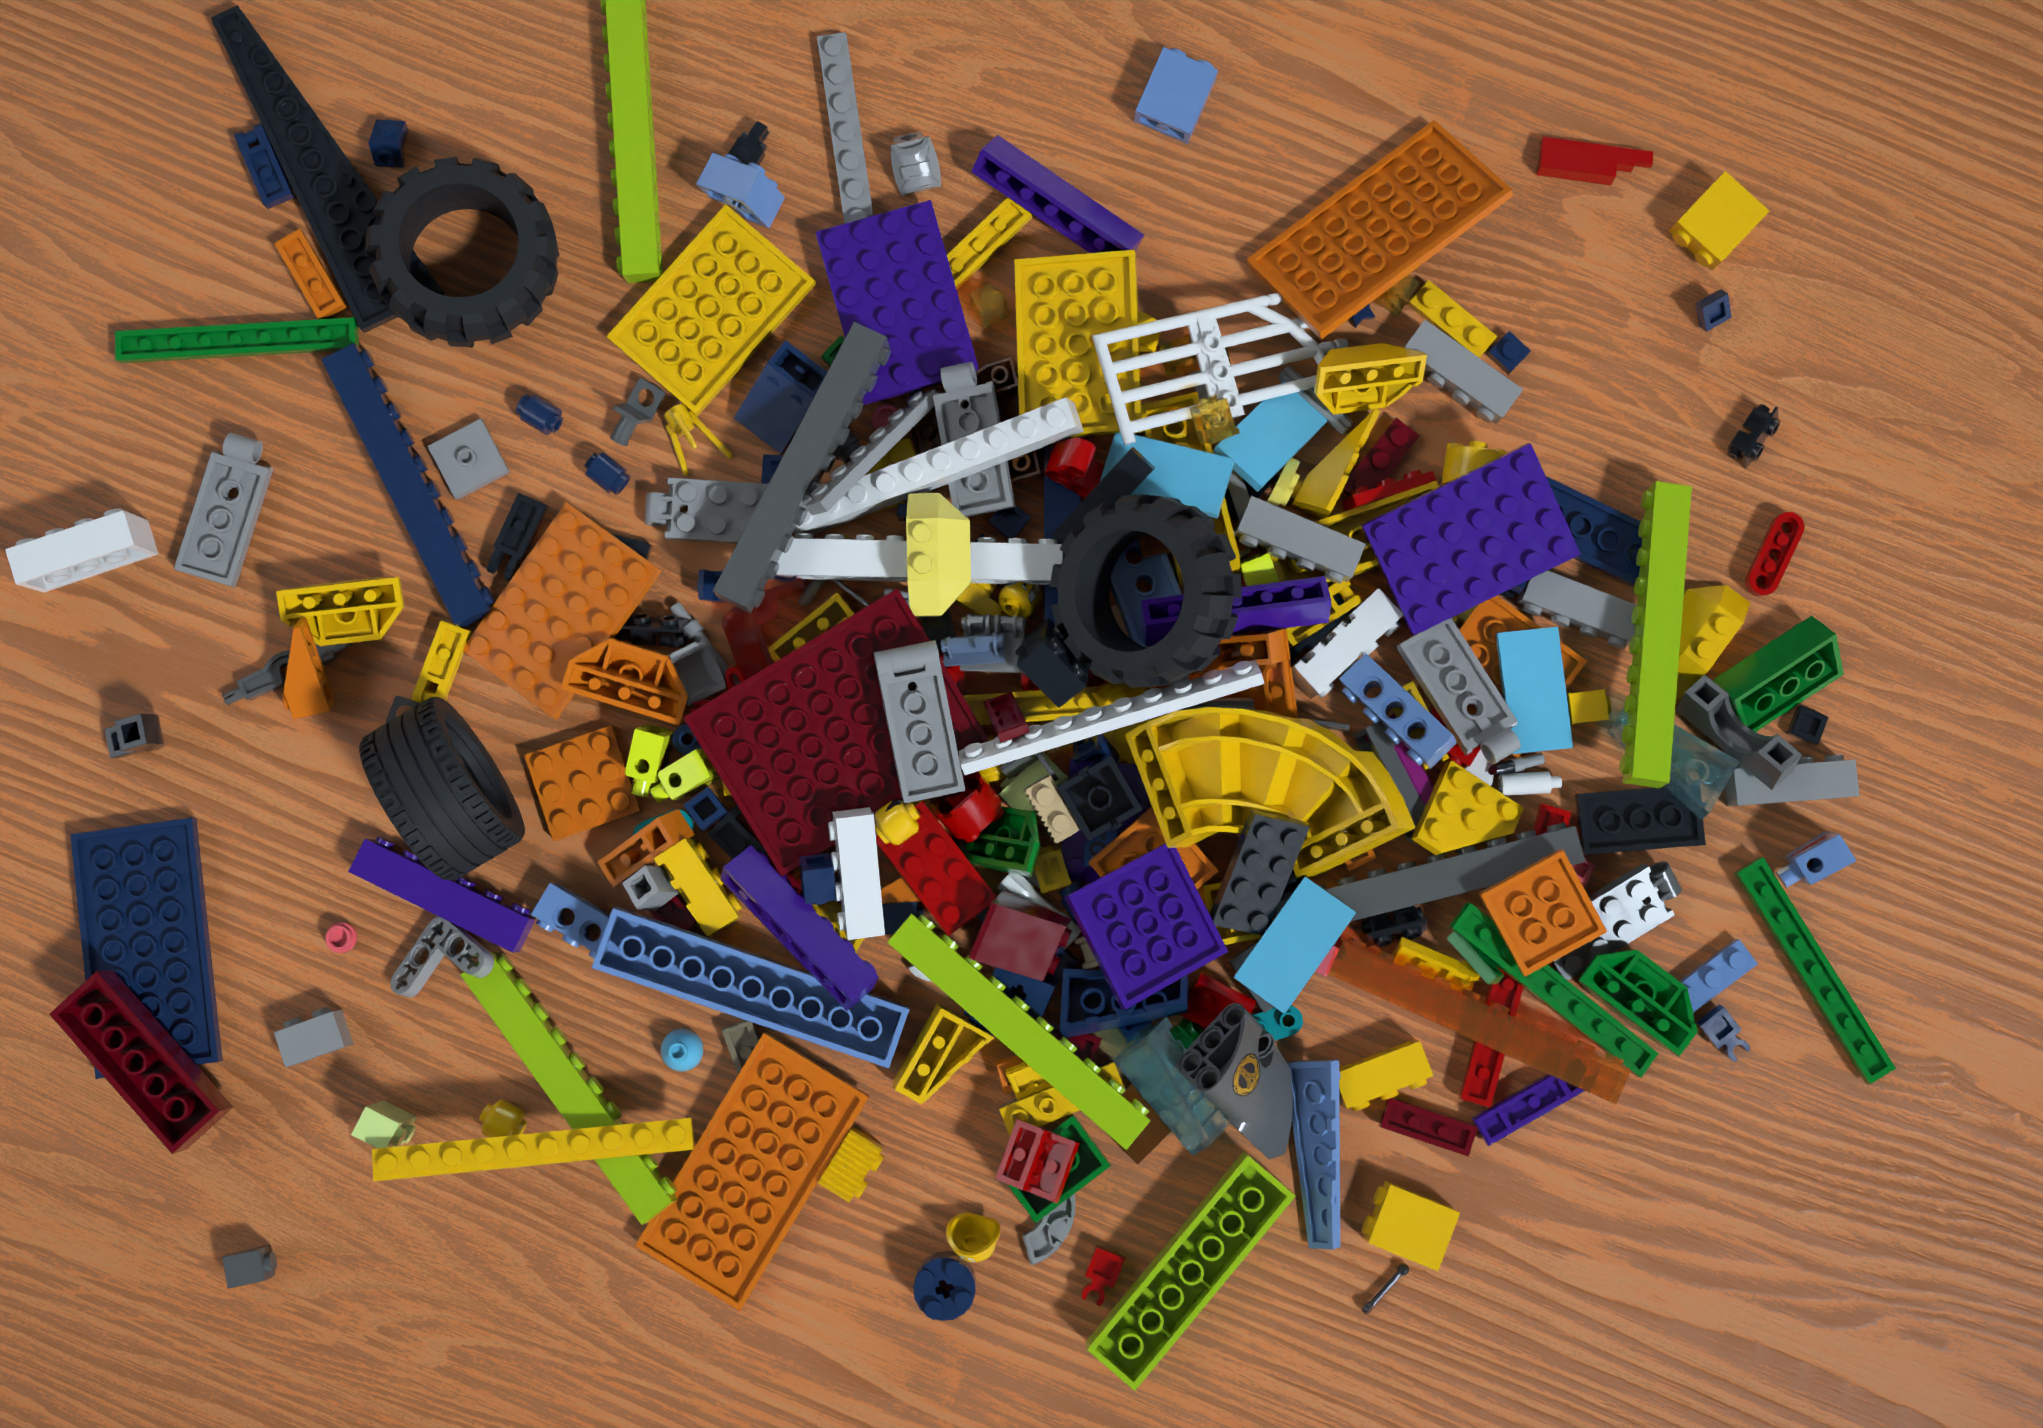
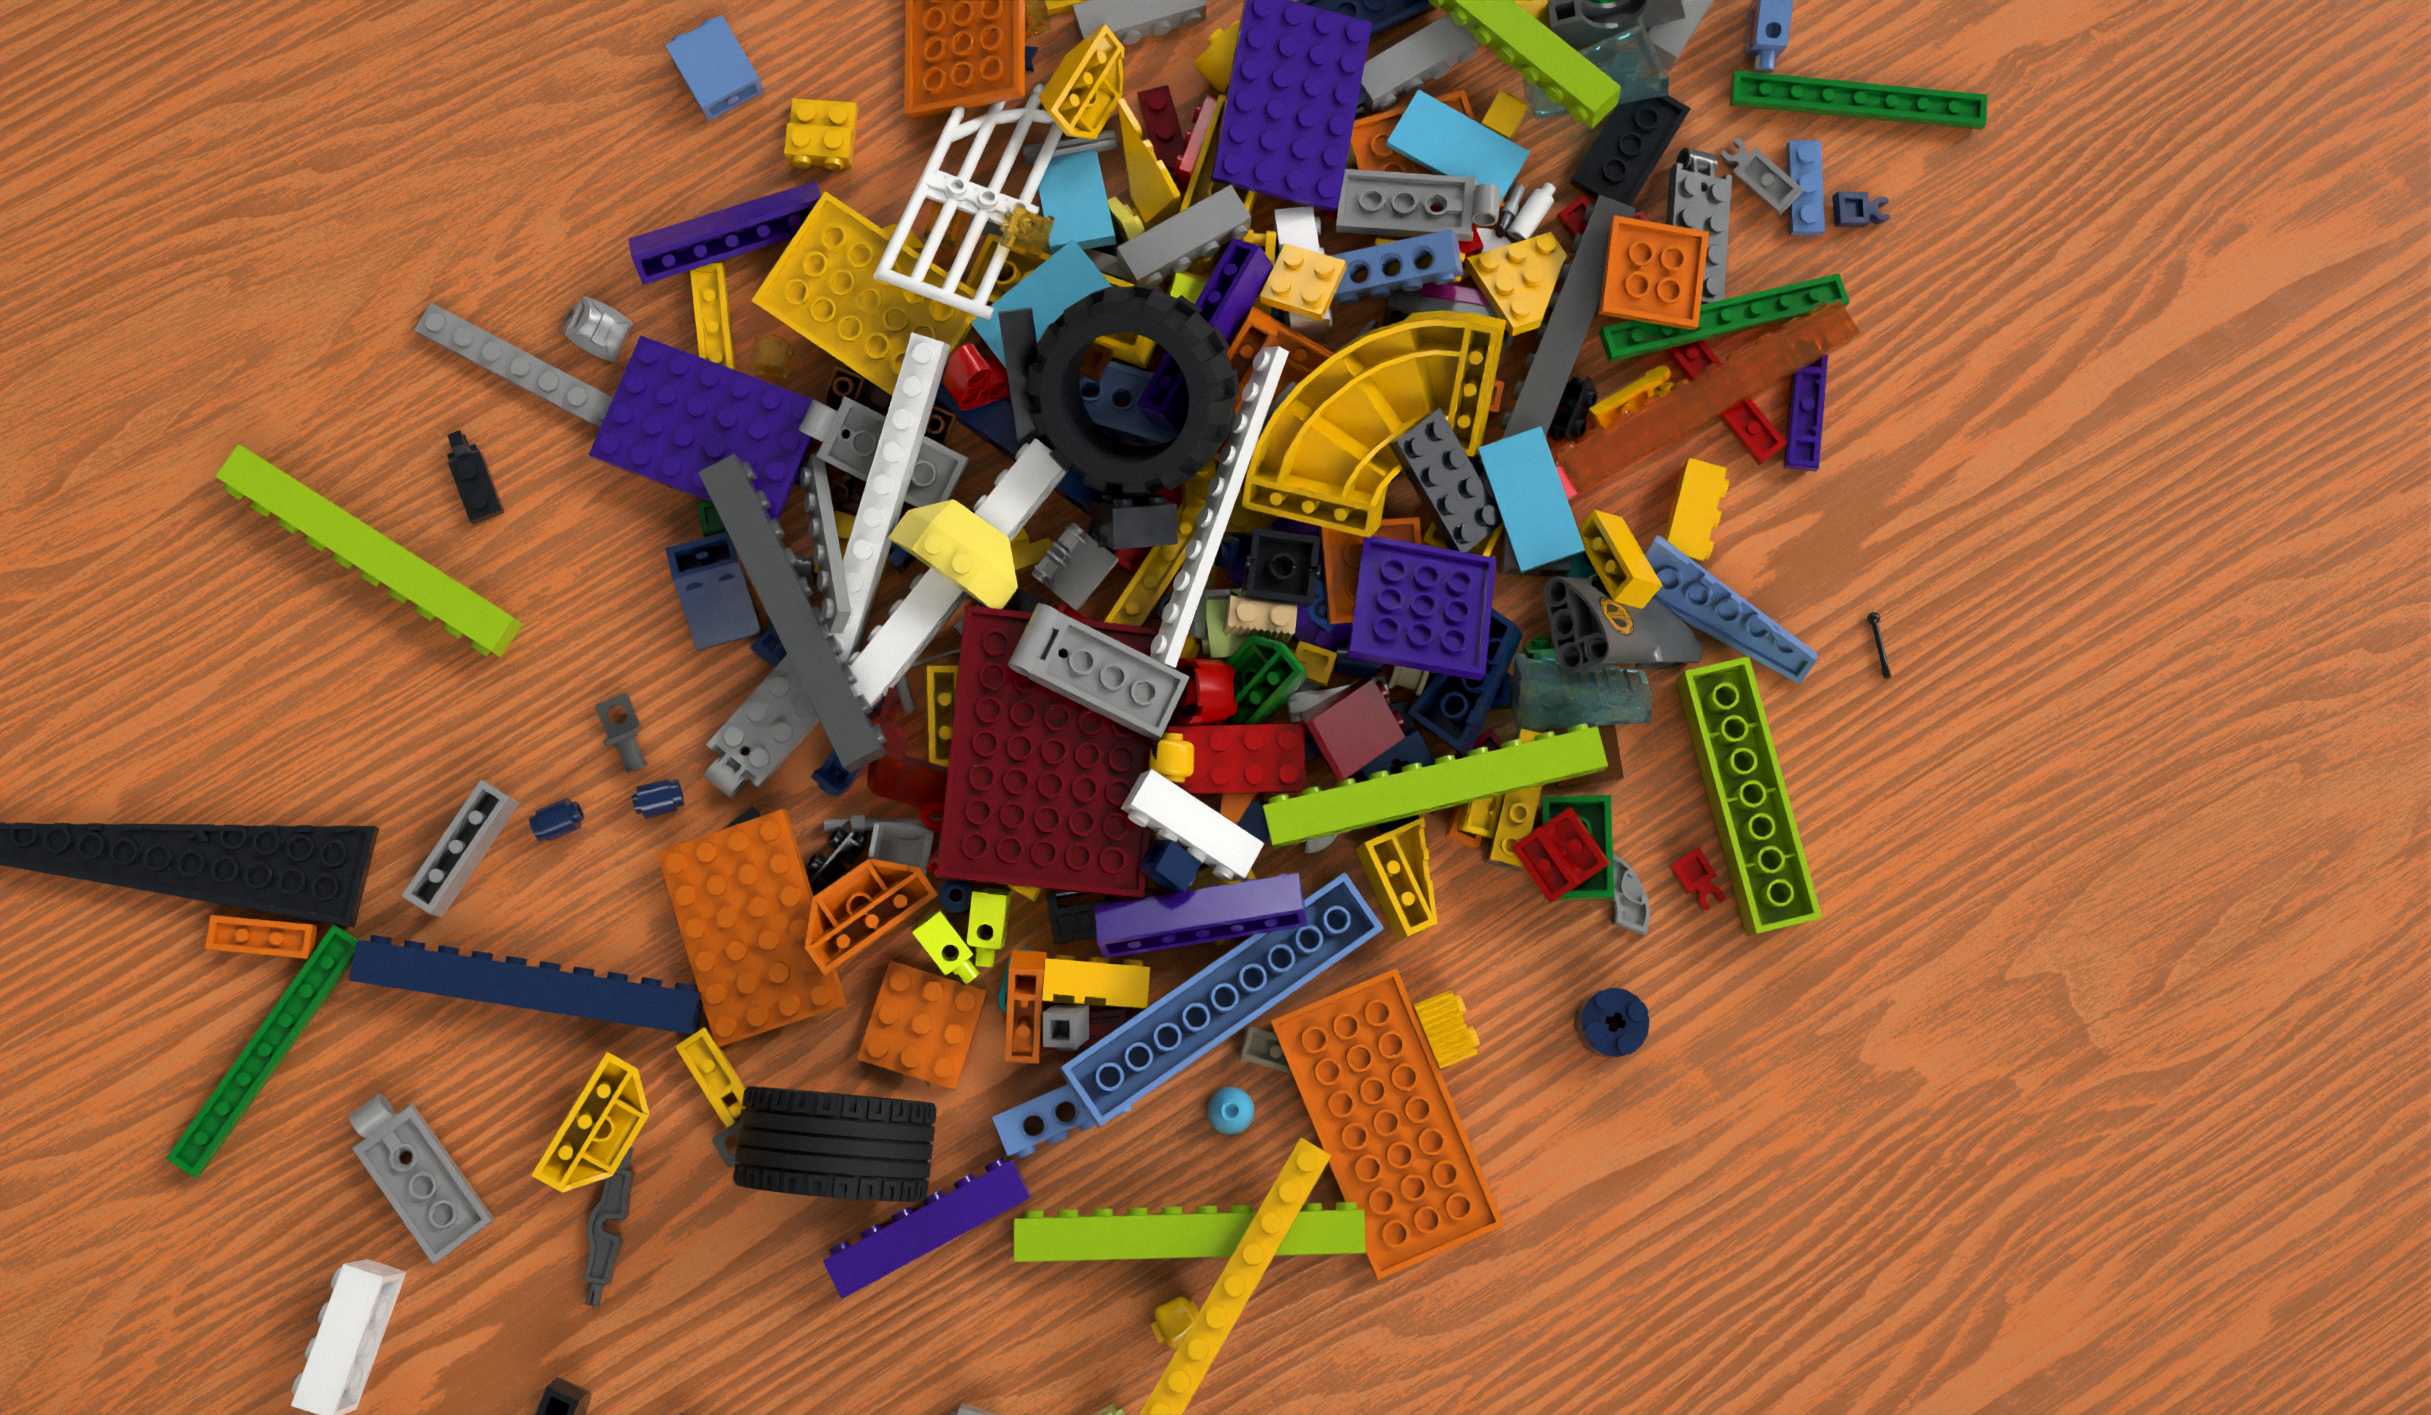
camera: 60 degrees left, 5 degrees down
dark blue plate [234,122,295,209] -> none
orange slope [282,617,335,719] -> none
coral plate [325,922,357,953] -> none
black tyre [366,156,560,348] -> none
dark blue bracket [368,119,408,168] -> none
light grey beam [391,917,494,998] -> none
light grey plate [428,418,510,500] -> none
black hinge [487,493,548,581] -> none
yellow plate [606,204,816,417] -> none
yellow plant [664,404,733,476] -> none
dark blue brick [683,787,728,831] -> none
medium blue brick [696,152,785,229] -> none
coral plate [872,404,898,430] -> none
sand blue hinge [941,633,1005,667] -> none
yellow helmet [946,1213,1001,1263] -> none
dark red plate [983,692,1029,743] -> none
dark blue plate [989,504,1031,539] -> none
yellow head [998,582,1043,619] -> none
red bracket [1180,973,1256,1028] -> none
yellow brick [1362,1180,1460,1271] -> none
dark red plate [1378,1098,1478,1157] -> none
green tile [1447,931,1504,985] -> none
green wedge [1578,949,1698,1057] -> none
none -> light grey brick [402,780,520,917]
none -> yellow plate [784,98,858,171]
none -> yellow plate [1260,243,1347,322]
none -> yellow brick [1578,509,1663,609]
none -> light grey plate [1721,137,1803,216]

